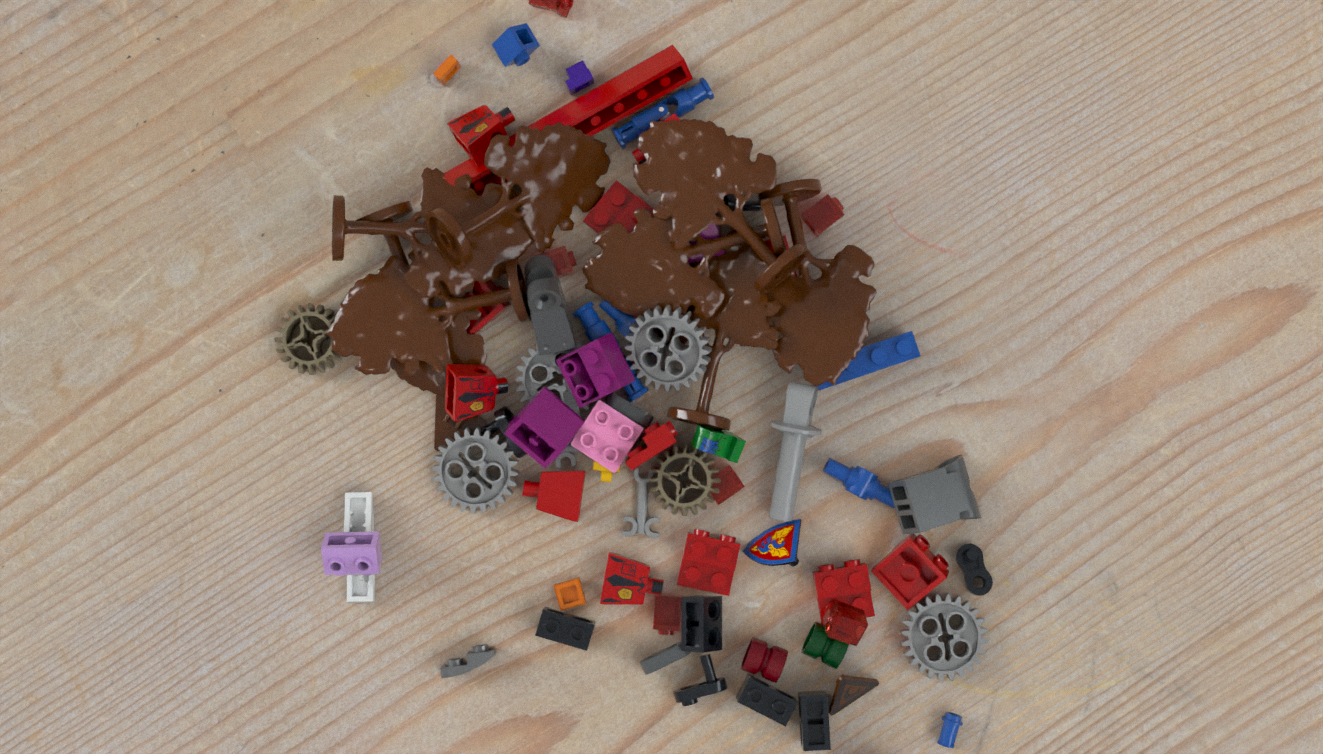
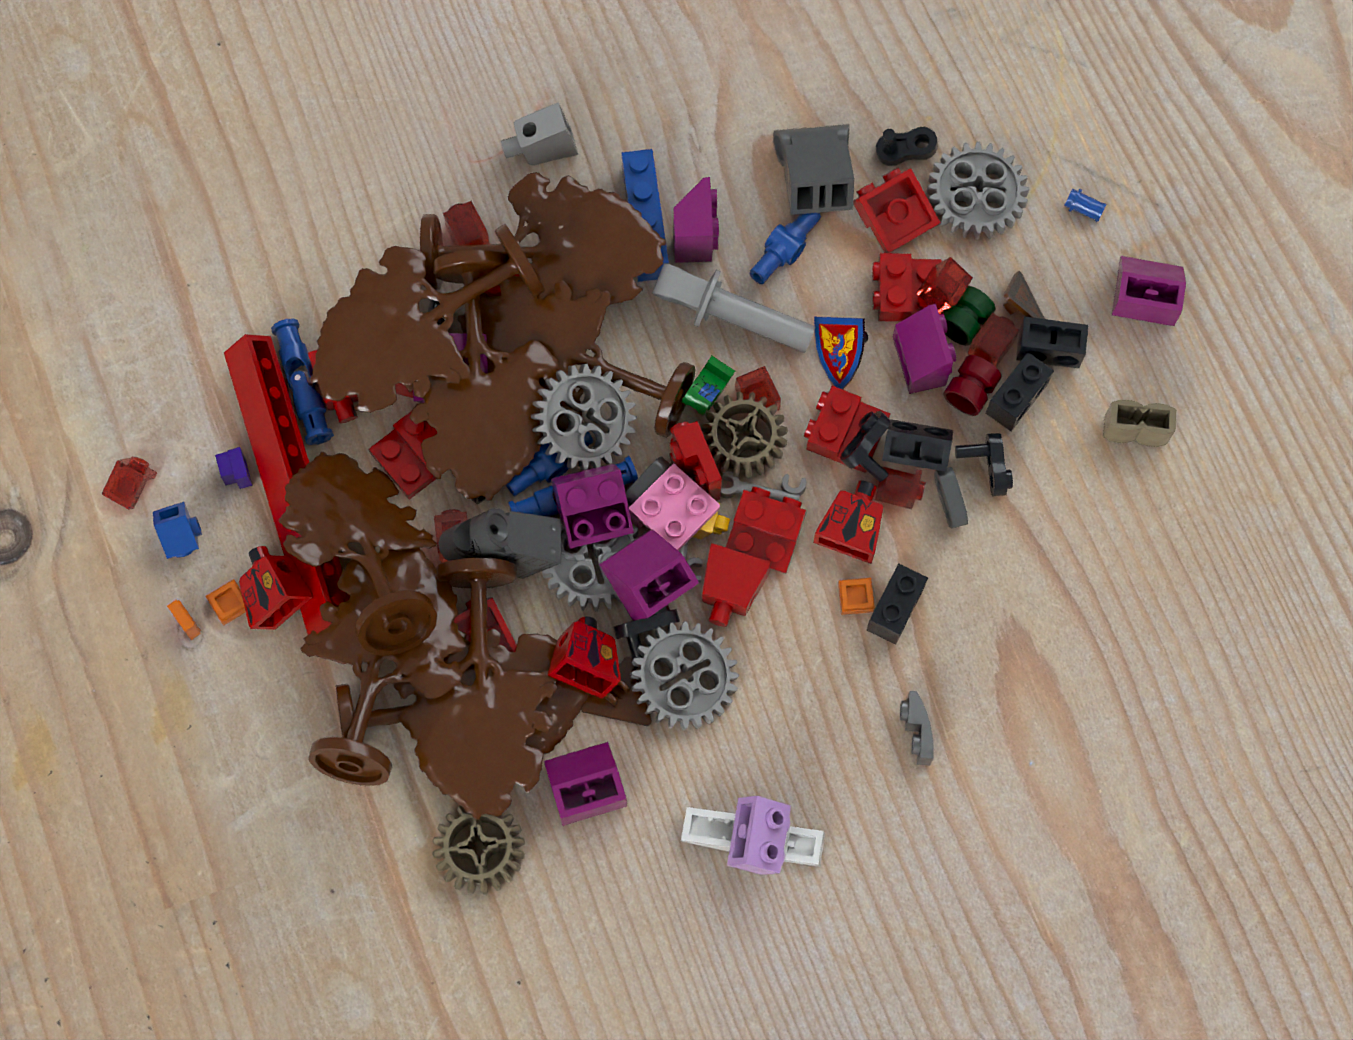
camera: 80 degrees left, 15 degrees down
none -> orange tile [206,579,246,626]
none -> light grey torso [501,102,578,165]
none -> magenta slope [544,742,627,826]
none -> magenta slope [673,177,719,263]
none -> red plate [726,486,807,574]
none -> black piece [840,411,891,482]
none -> magenta slope [892,304,956,394]
none -> clear red brick [968,313,1019,367]

